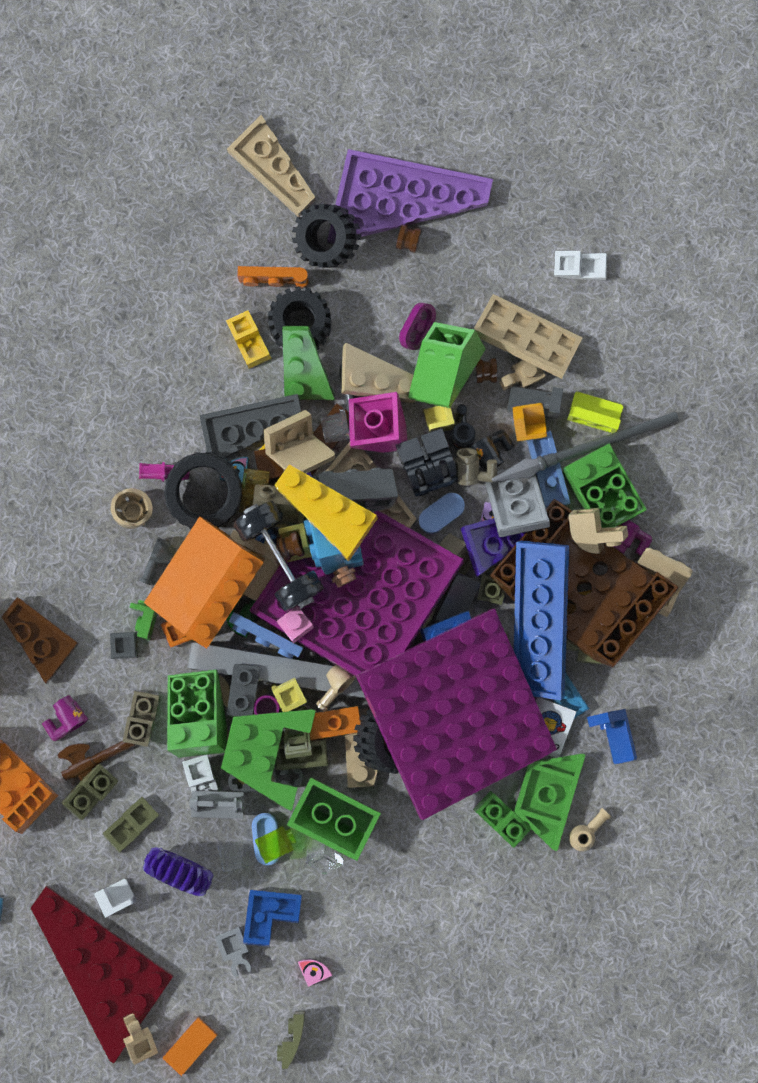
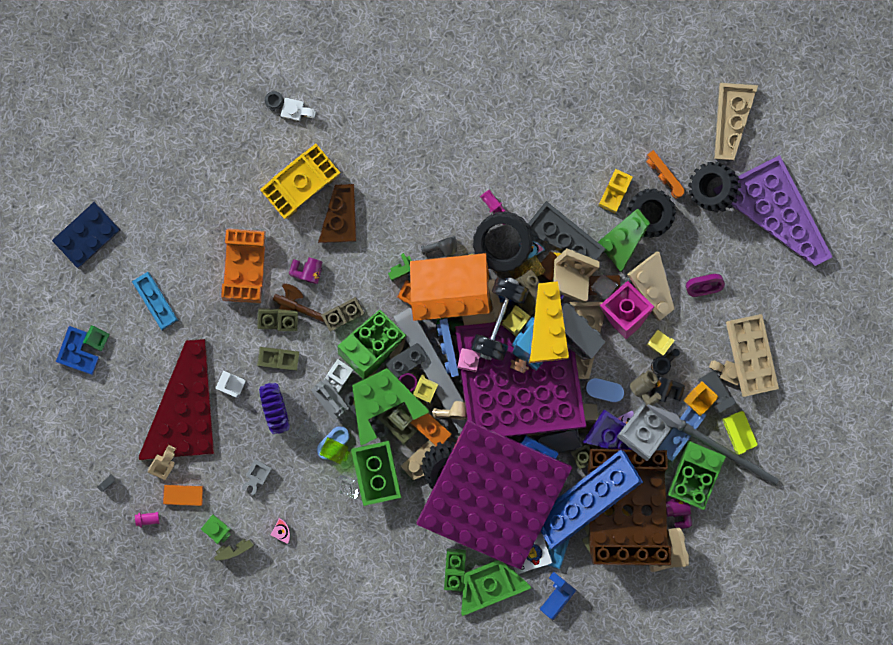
camera: 50 degrees right, 5 degrees up
dark grey tile [110,632,138,659] -> none
tan helmet [111,488,153,529] -> none
blue plate [243,890,302,947] -> none
reddish brown wheel [276,531,305,561] -> none
black hips [395,428,458,497] -> none
reddish brown wheel [396,224,421,253] -> none
bright green slope [408,322,486,408] -> none
reddish brown wheel [476,358,497,383] -> none
white slope [554,251,608,280] -> none
tan brick [569,508,628,554] -> none
tan bar [569,808,611,851] -> none
none -> bright green bracket [201,514,231,544]

